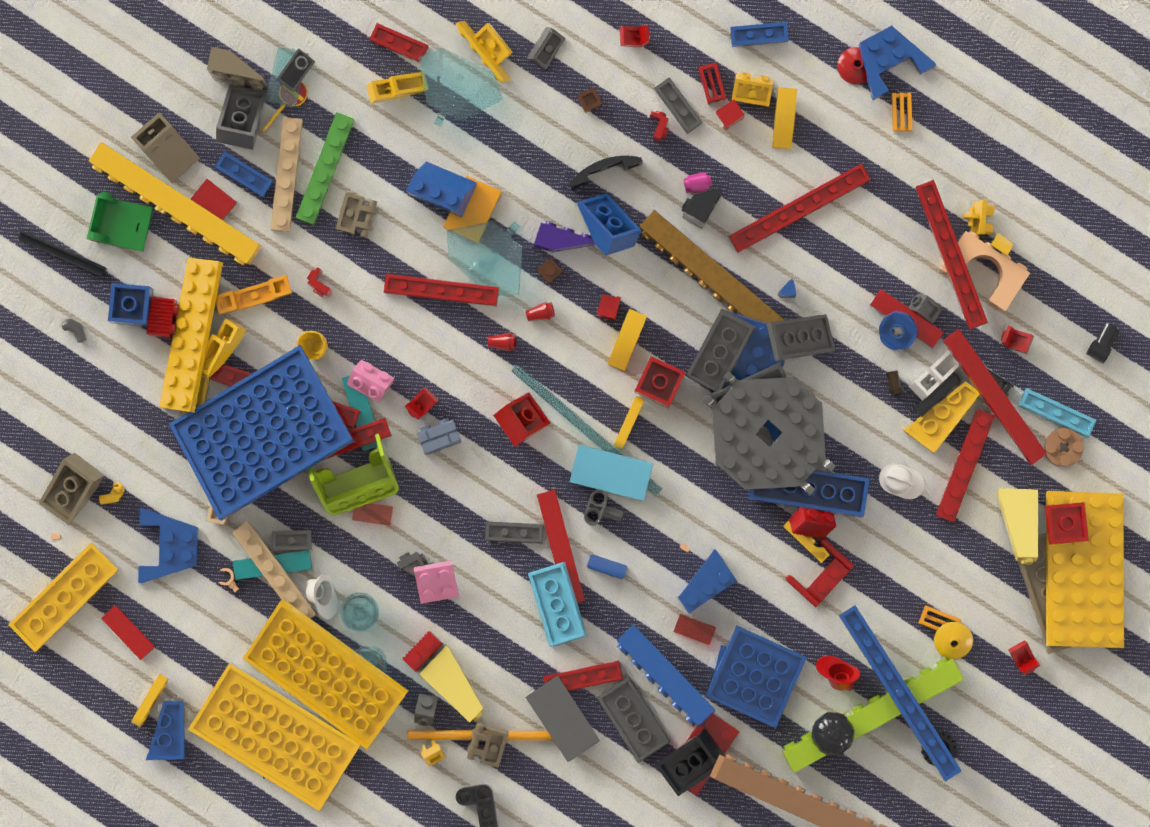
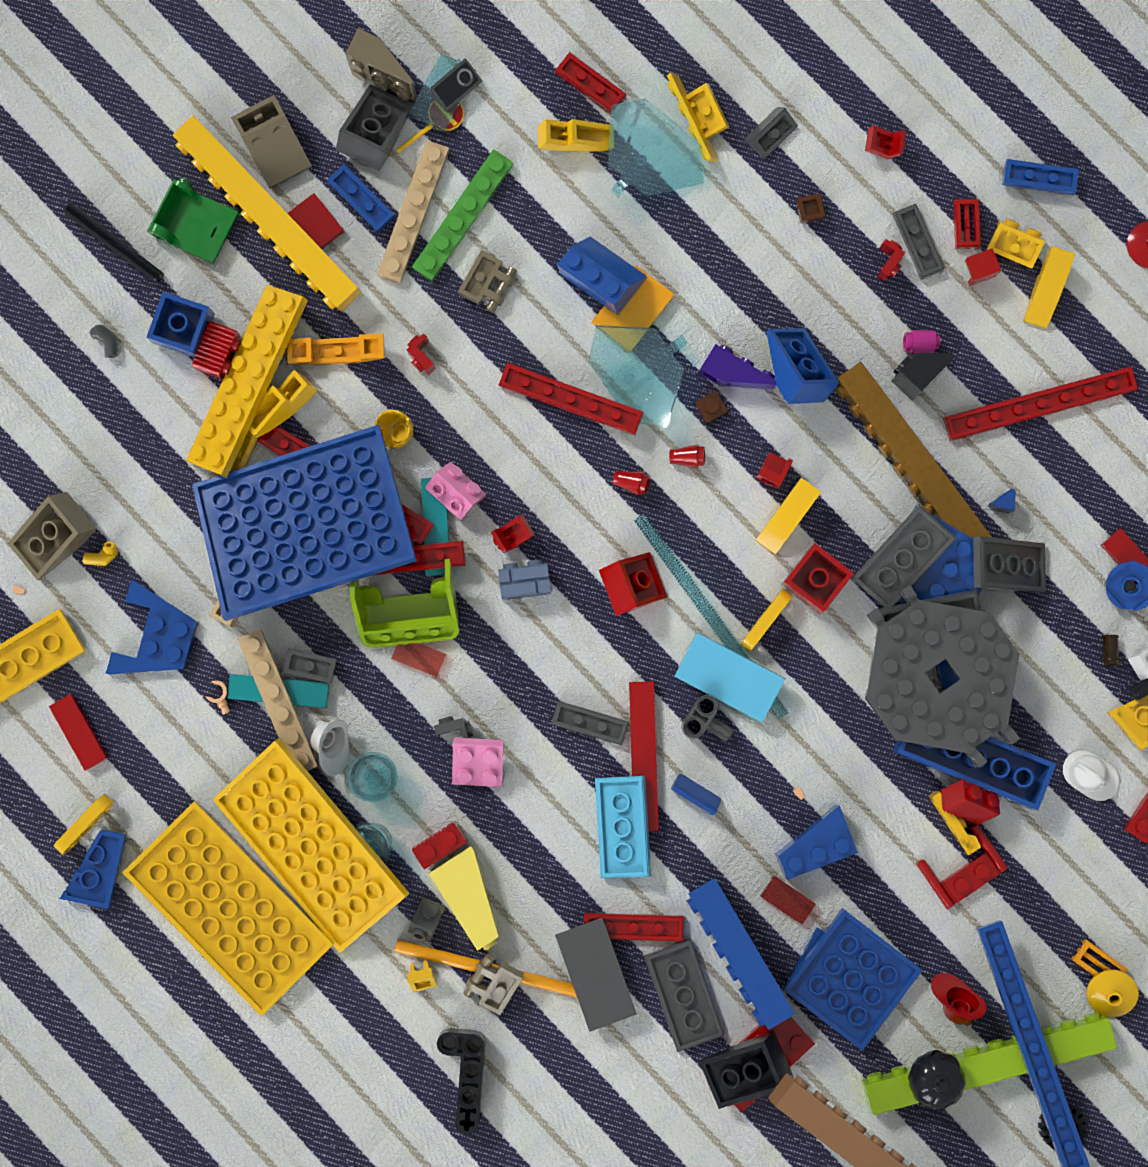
camera: 10 degrees right, 0 degrees up
black slope [570,155,643,190] -> none

